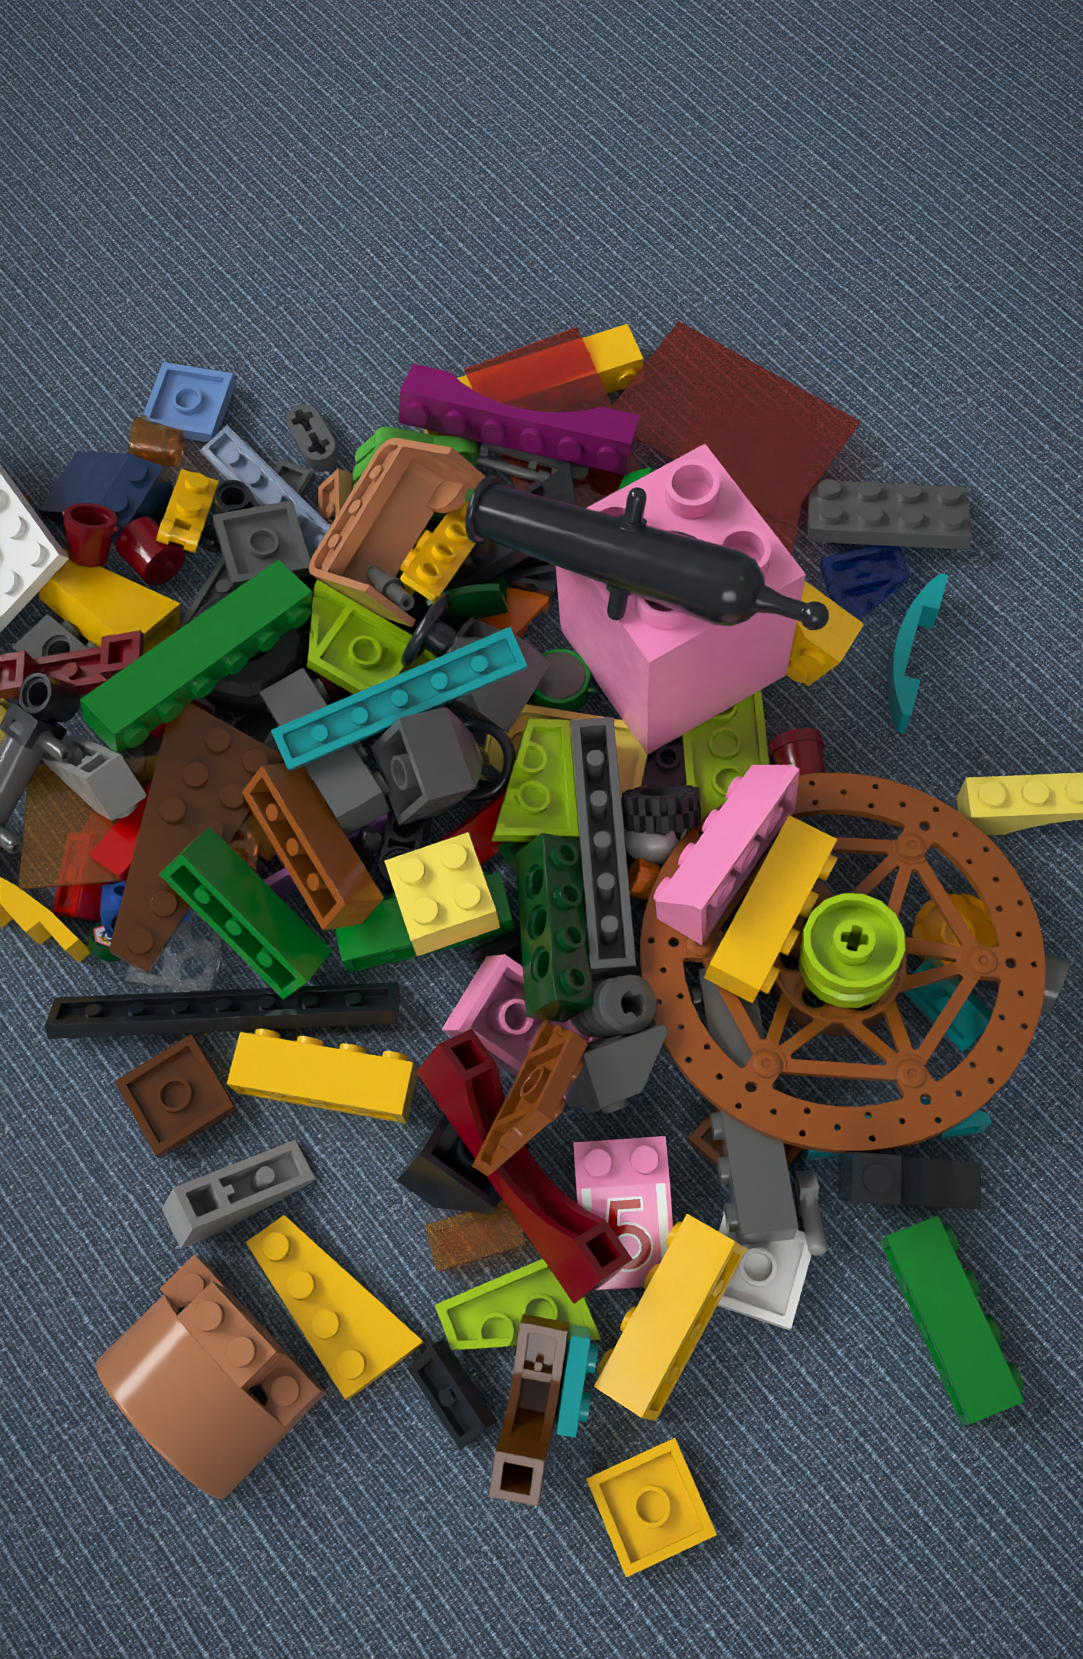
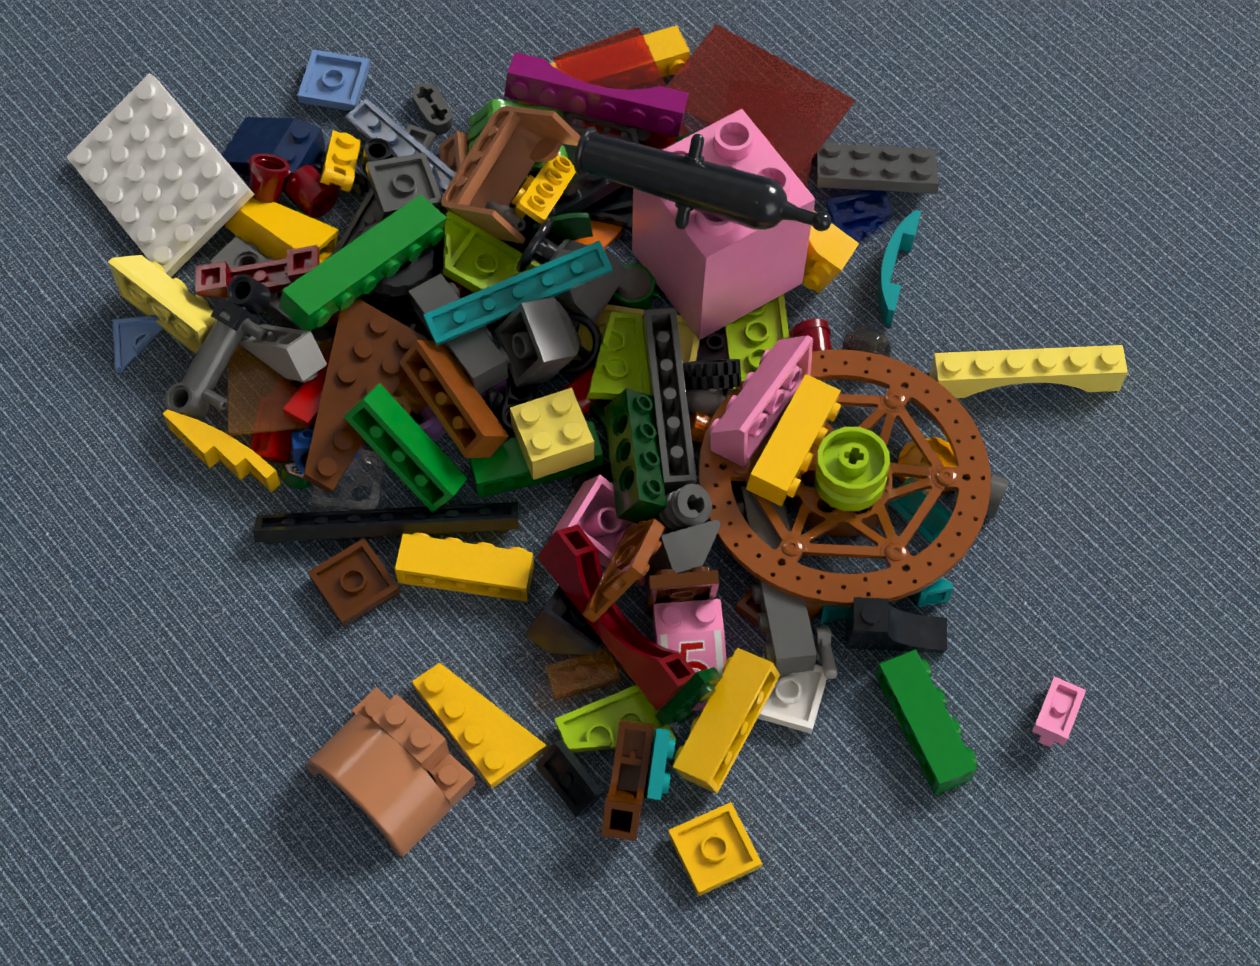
camera: 10 degrees left, 5 degrees down
clear orange piece [128,415,183,467] -> none
light grey slope [162,1139,315,1249] -> none
none -> reddish brown plate [646,566,719,614]
none -> dark green plate [655,667,723,726]
none -> clear smoke head [842,326,892,358]

